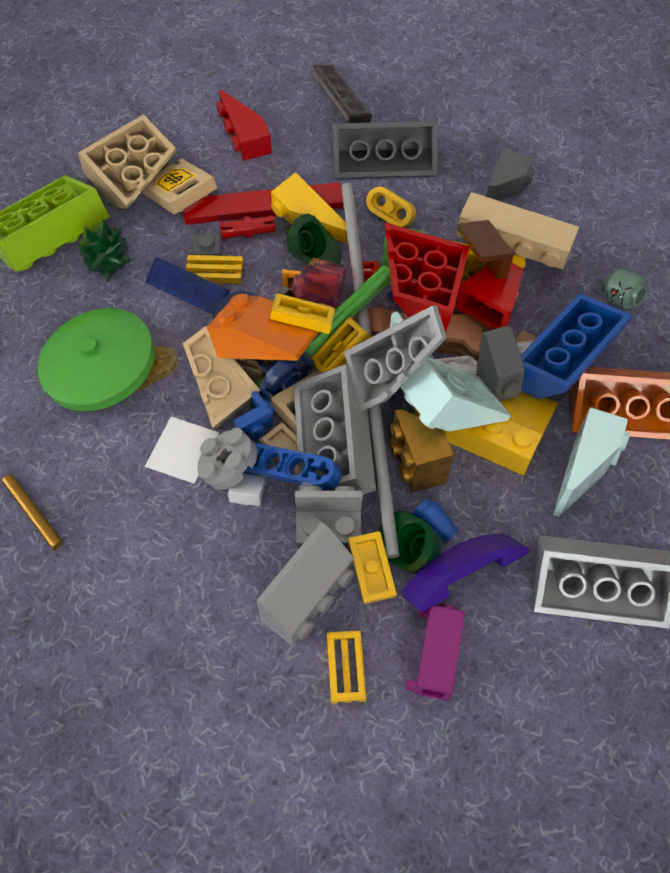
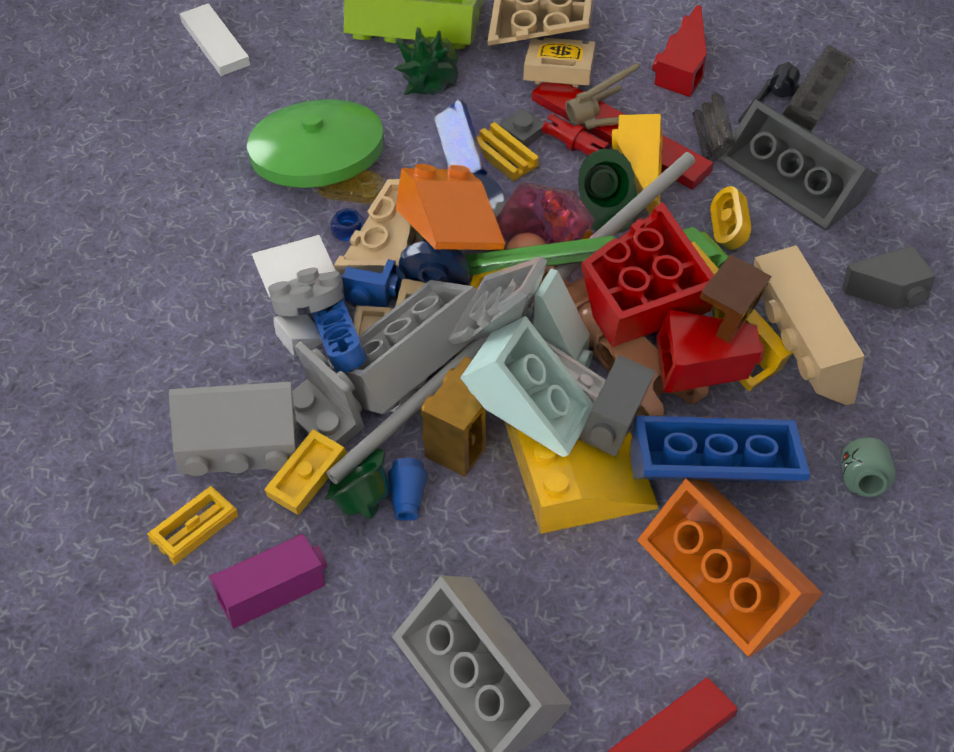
camera: 50 degrees right, 10 degrees down
pearl gold bar [2,474,64,551] -> none
yellow tile [270,293,335,334] -> none
dark purple slope [402,534,529,612] -> none
light aqua slope [553,407,630,517] -> none
none -> clear blue plate [330,208,365,241]
none -> dark tan plant [565,63,640,130]
none -> clear smoke tile [692,92,736,162]
none -> black plant [738,62,802,124]

